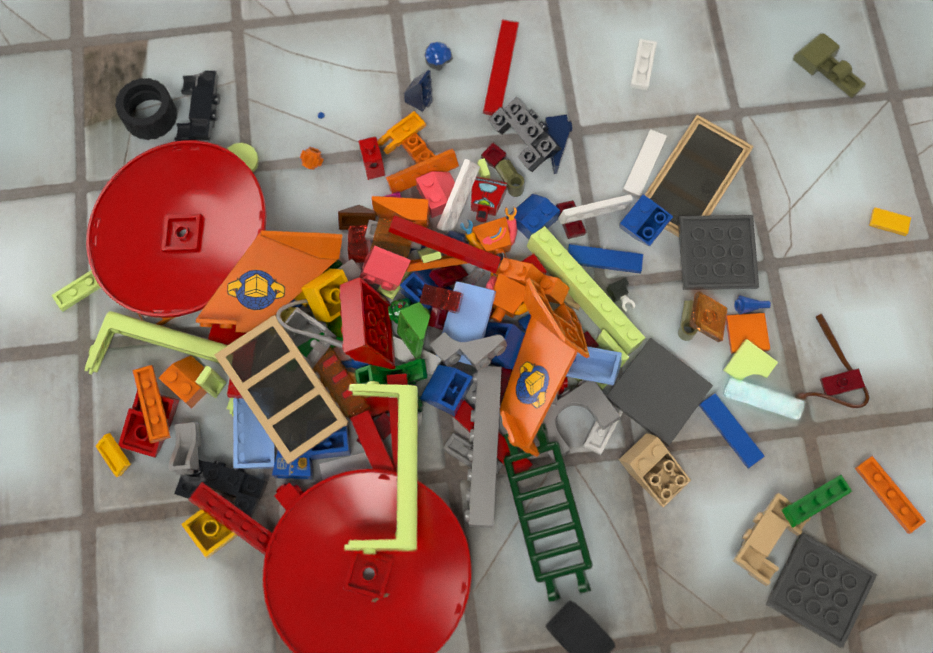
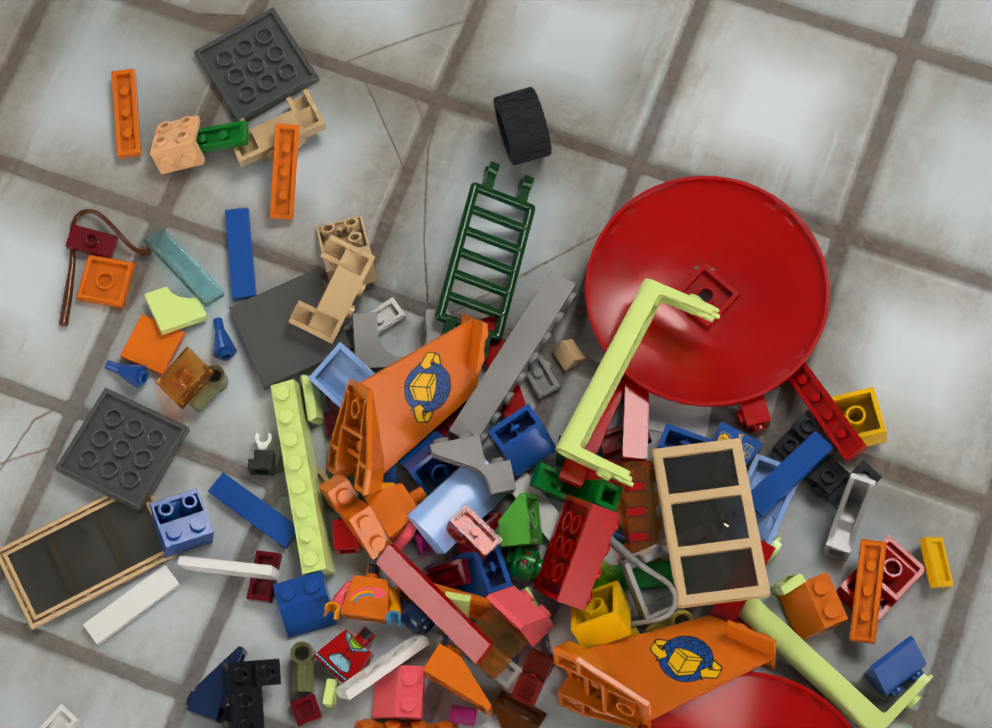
camera: 145 degrees left, 0 degrees up
none -> orange tile [76,254,136,309]
none -> light nougat bracket [150,115,205,174]
none -> blue cone [213,317,237,361]
none -> orange plate [269,123,300,220]
none -> tan bracket [288,235,375,344]
none -> tan slope [552,339,586,372]
none -> blue tile [751,431,834,518]
none -> blue slope [864,635,927,699]

